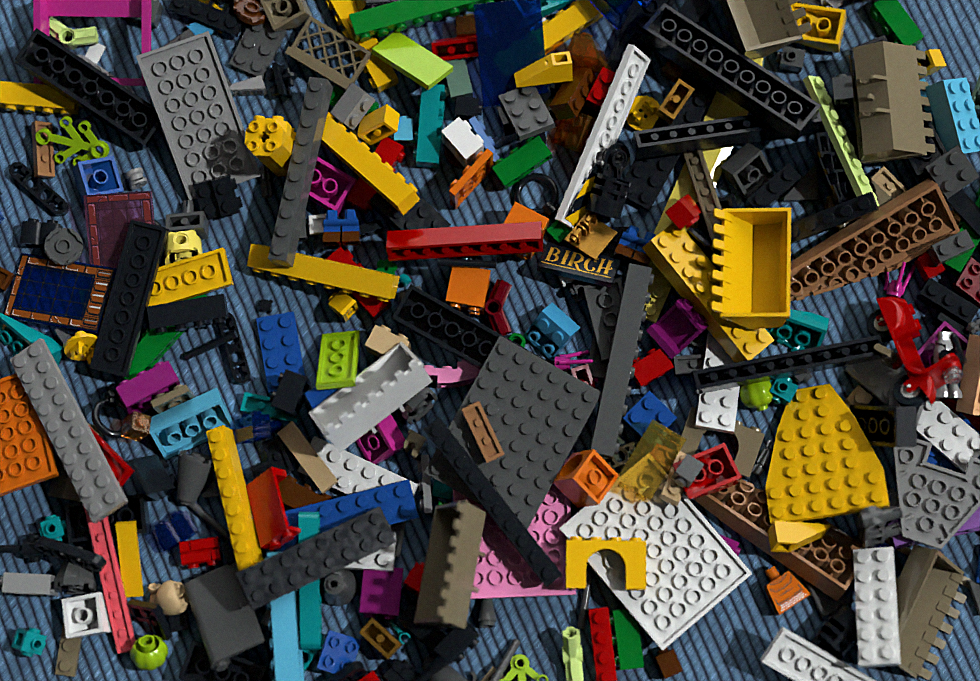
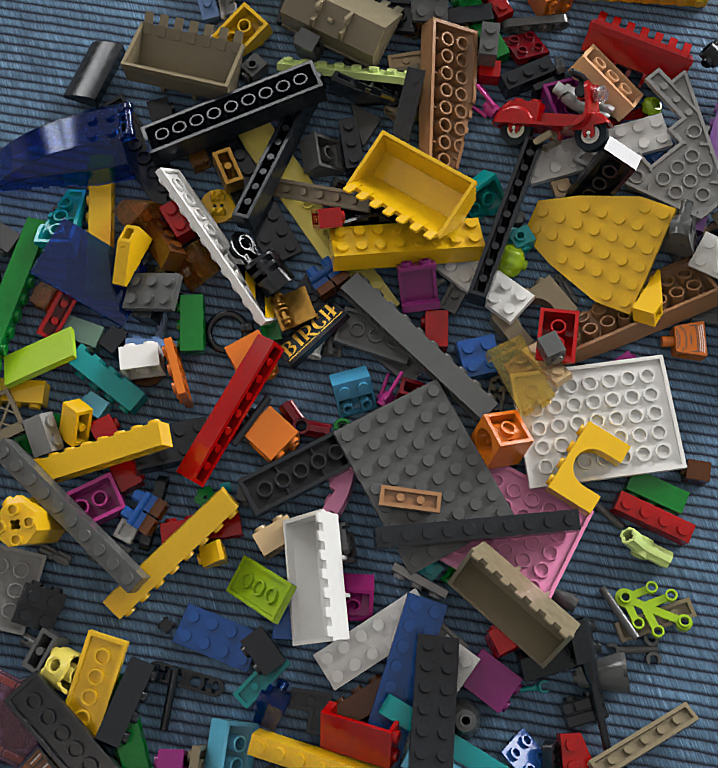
camera: 60 degrees left, 5 degrees down
tan tile [277,421,339,493] -> none
pearl gold brick [359,618,403,659] -> none
dark tan hinge [404,429,428,461] -> none

